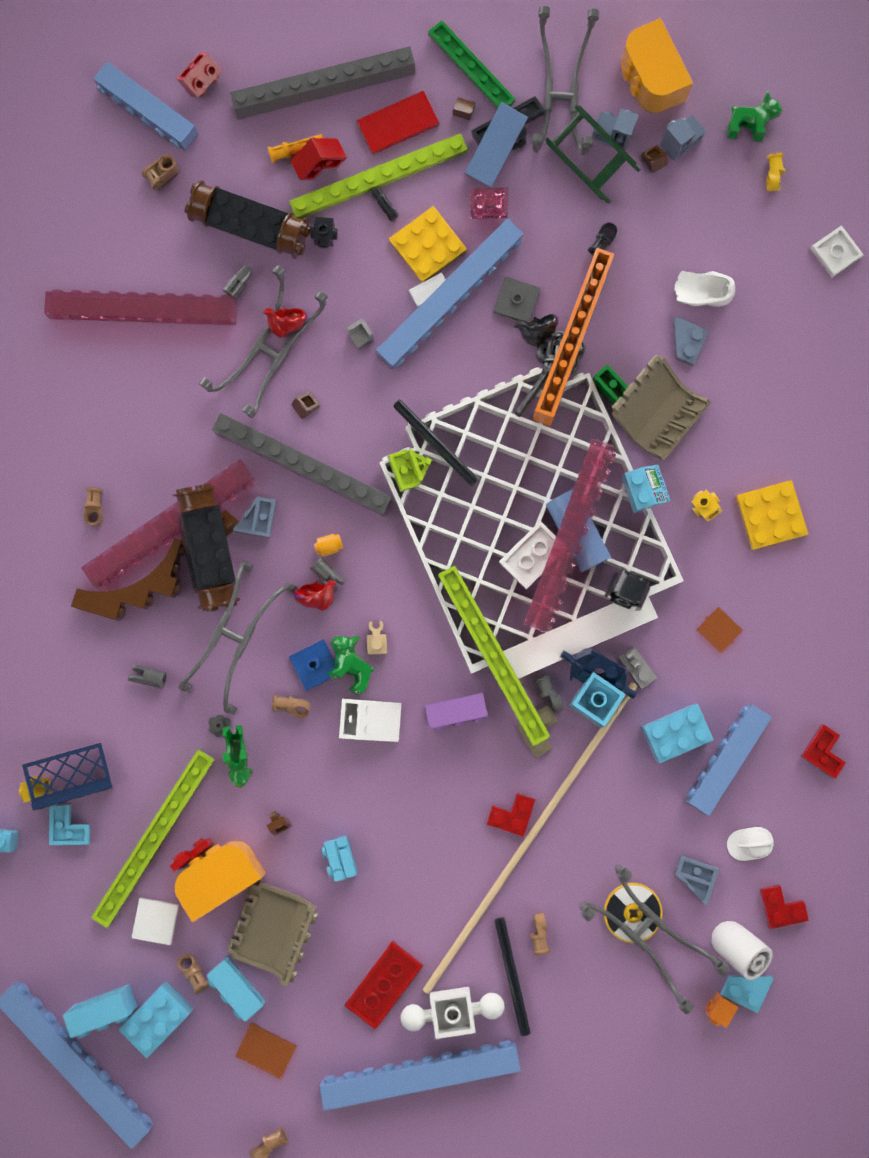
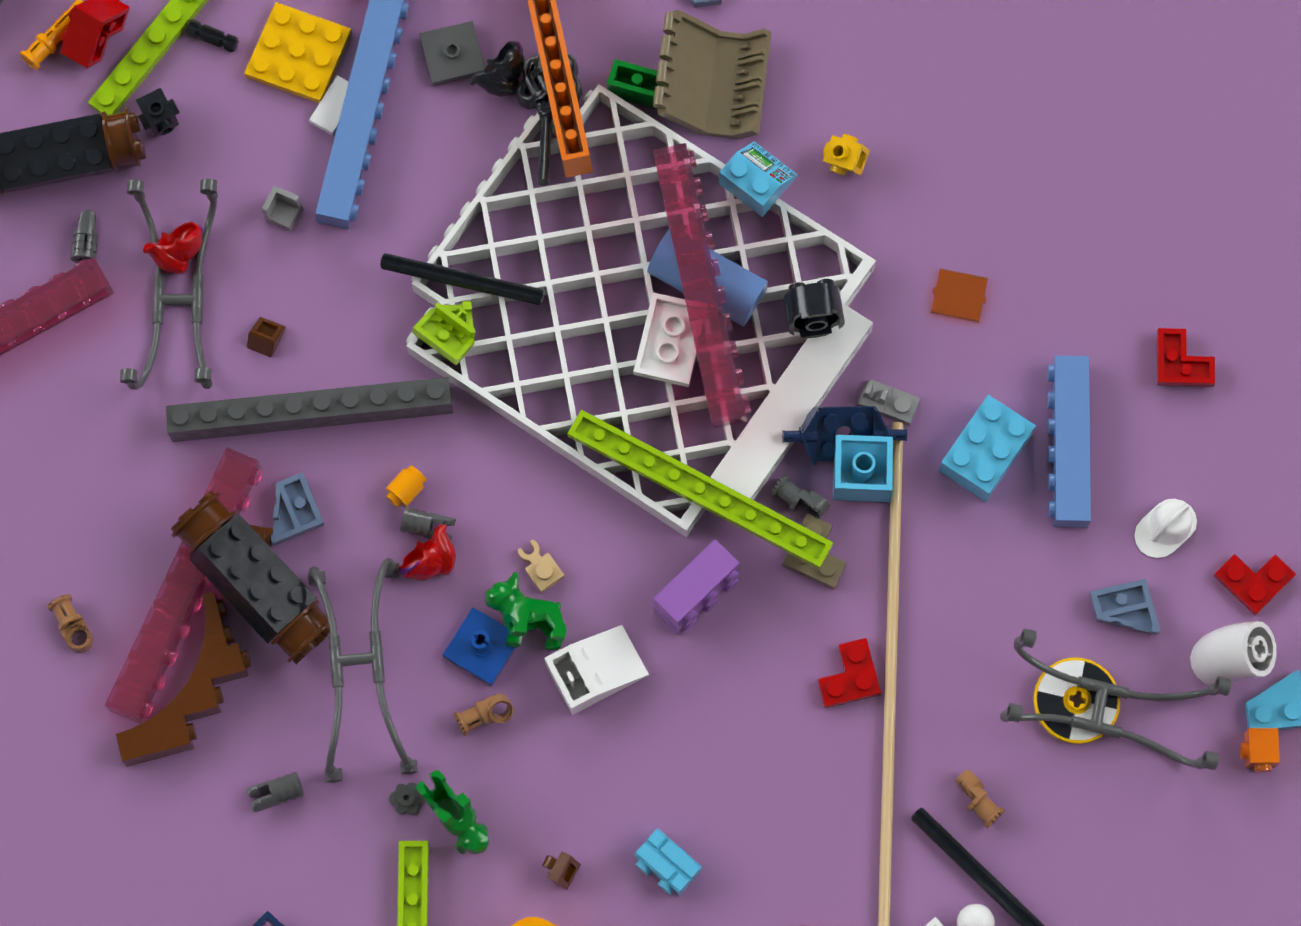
camera: 30 degrees left, 10 degrees down
yellow plate [736,480,808,550] -> none

